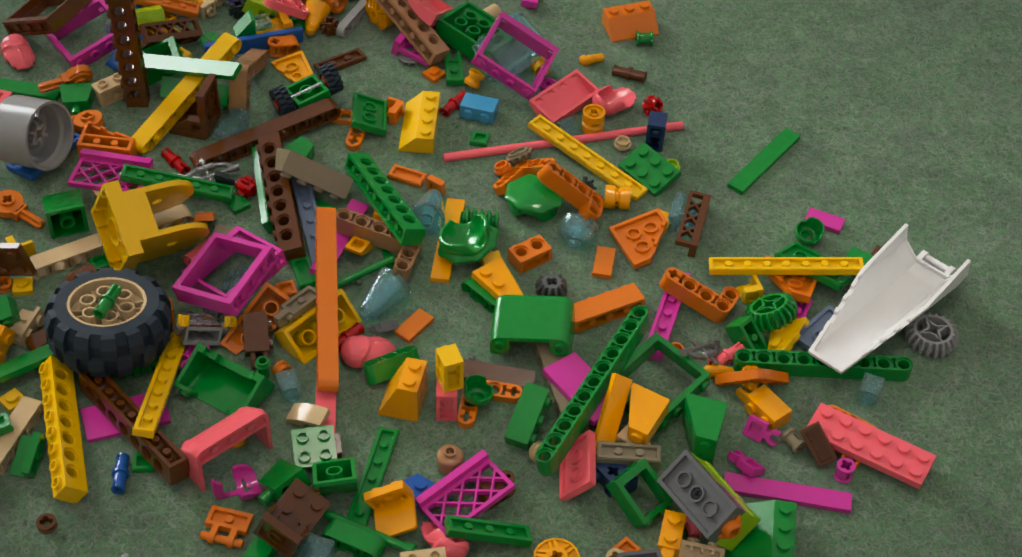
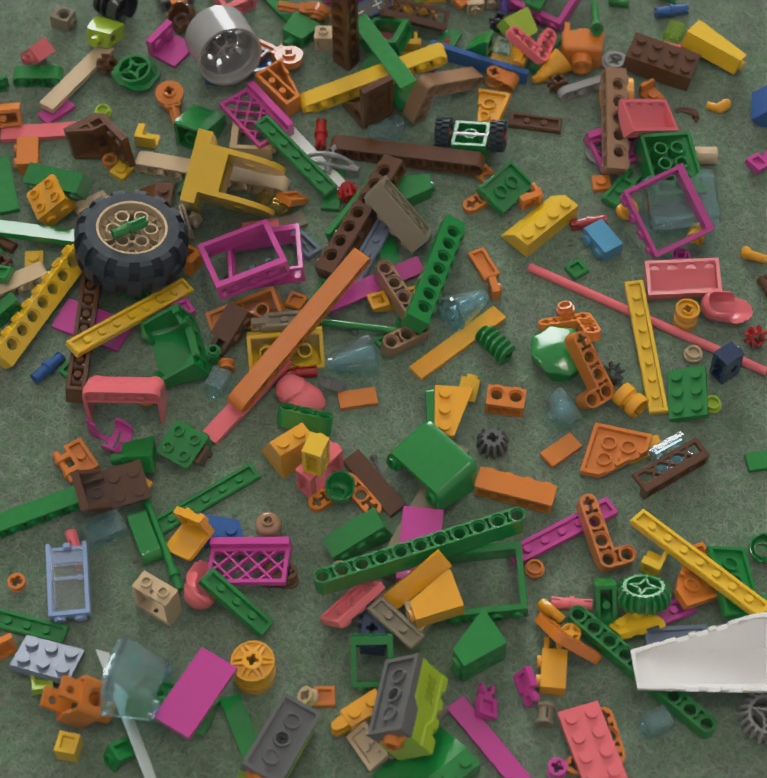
camera: 45 degrees right, 10 degrees up
light grey torso [173,311,237,345] -> none
black tile [214,171,236,189] -> none
tan slope [285,403,330,428] -> none
green slope [312,457,359,496] -> none
green piece [438,213,499,264] -> none
dark tan gear [505,146,533,164] -> none
clear light blue plate [555,115,579,135] -> none
flat silver piece [680,339,721,365] -> none
reddish brown plate [800,421,838,468] -> none

